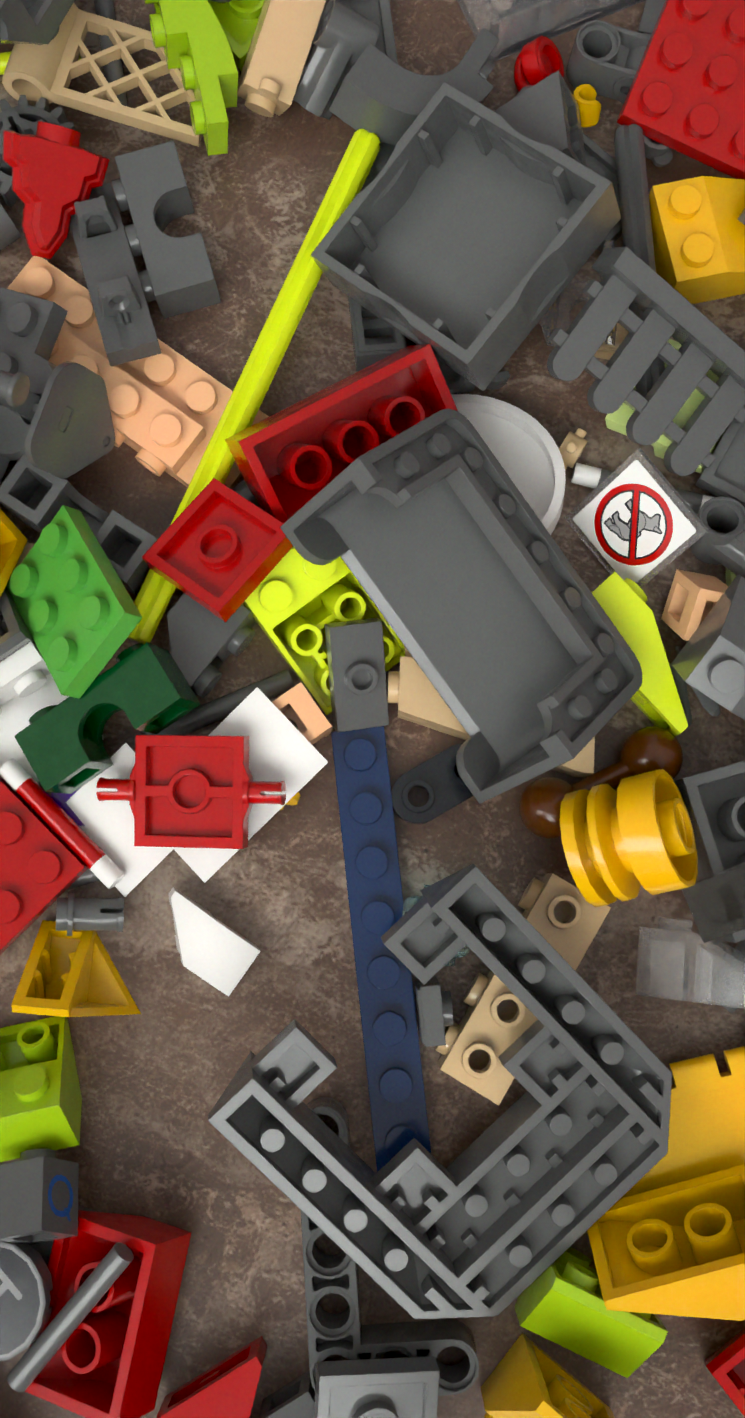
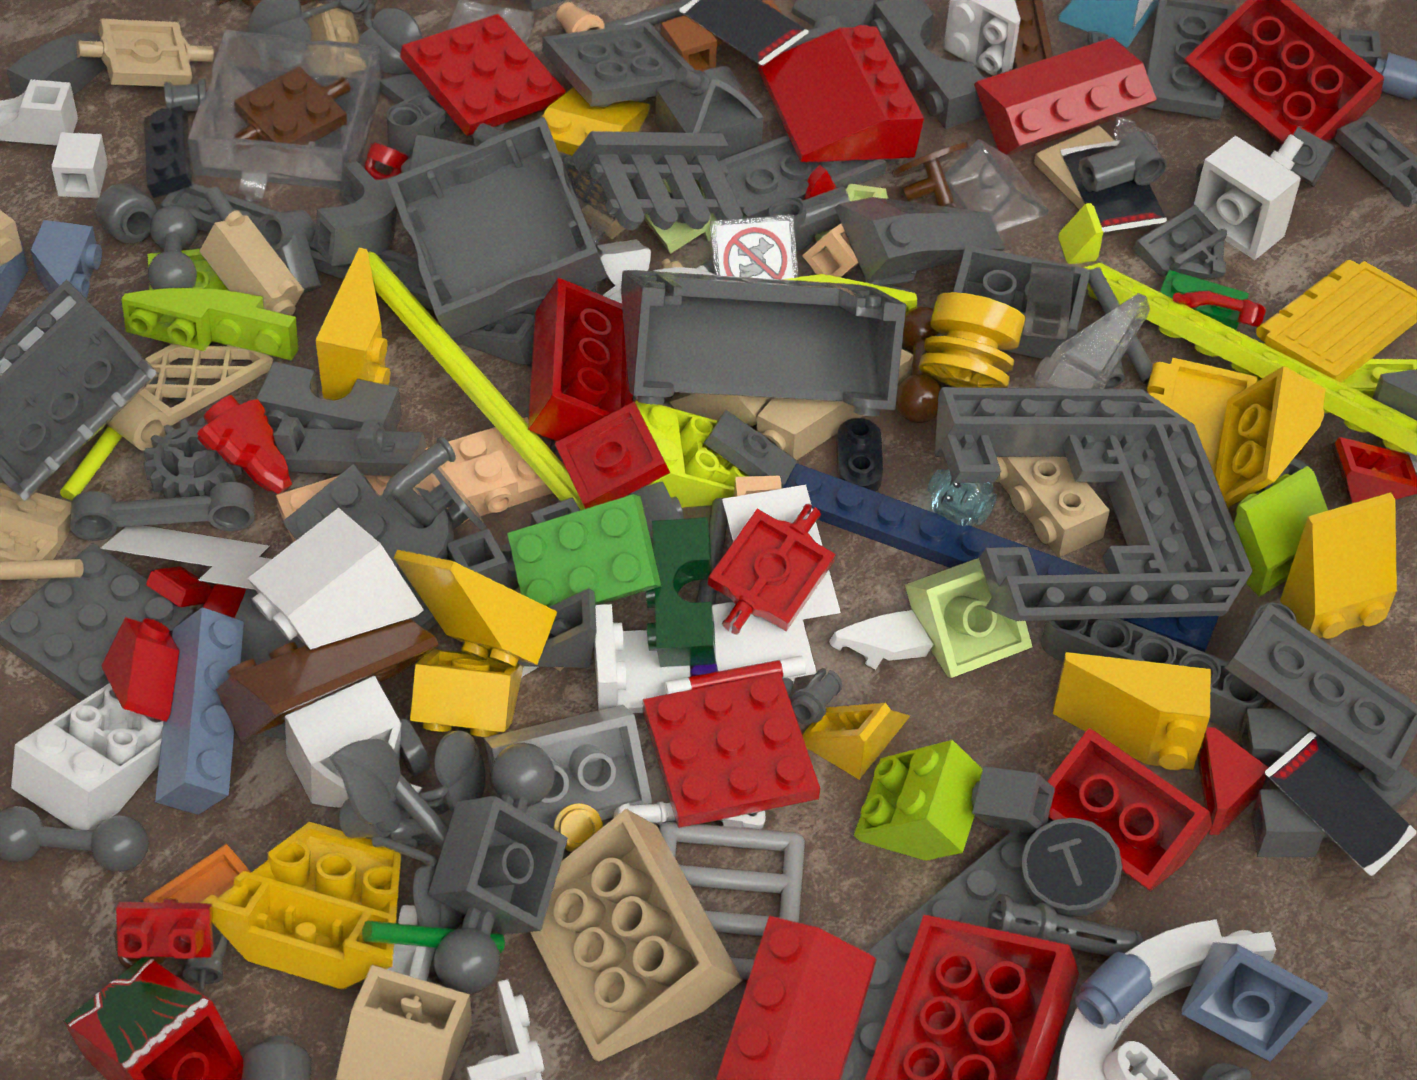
camera: 65 degrees left, 30 degrees down
dark grey bar [7,1242,134,1392] -> none
dark grey plate [414,976,454,1047] -> none
none -> yellow slope [315,248,391,400]
none -> white tile [596,239,651,286]
none -> yellowish green slope [905,558,1032,678]
none -> yellow slope [1053,652,1211,770]

